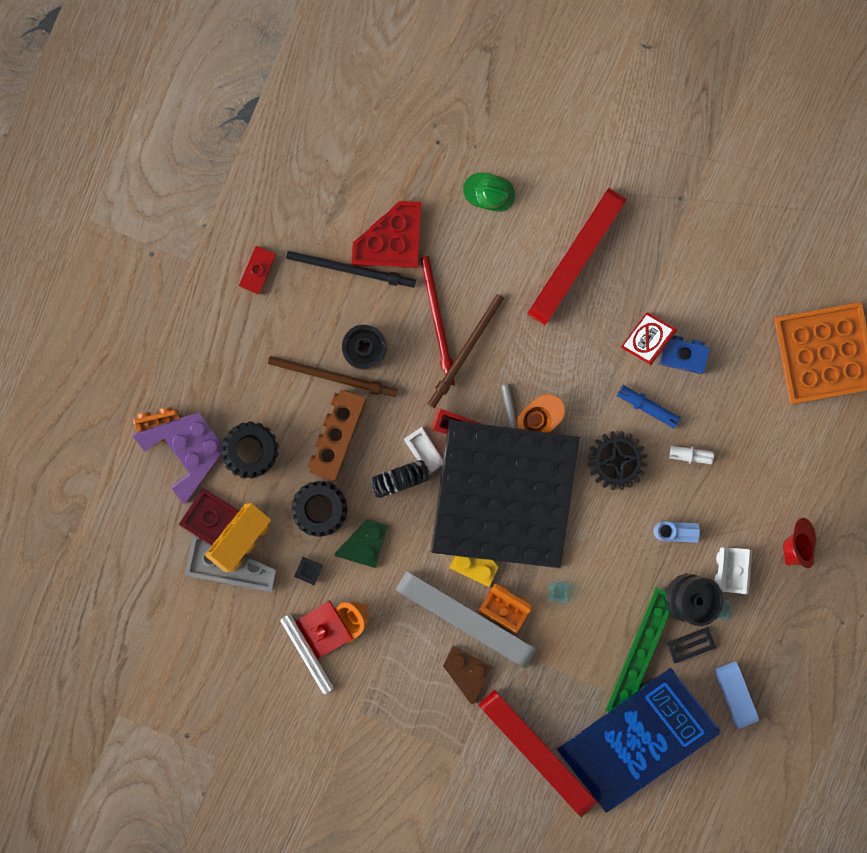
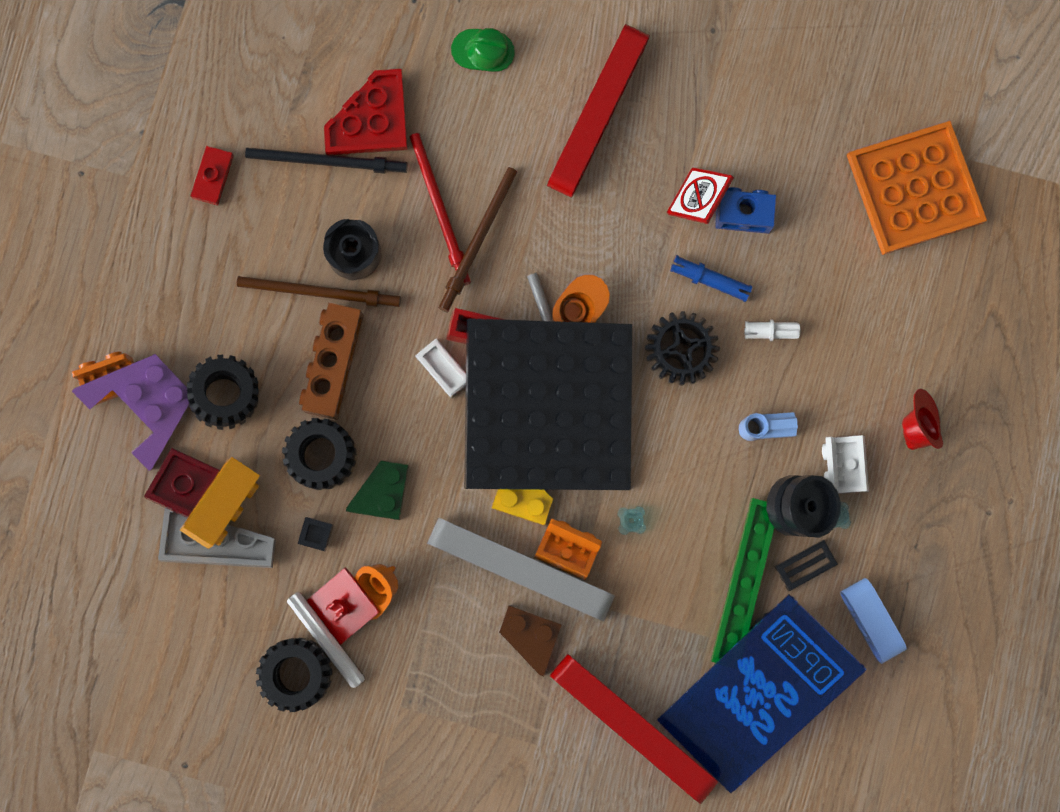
camera: 10 degrees left, 5 degrees down
black gear [370,460,430,498] -> none
none -> black tyre [256,638,333,712]

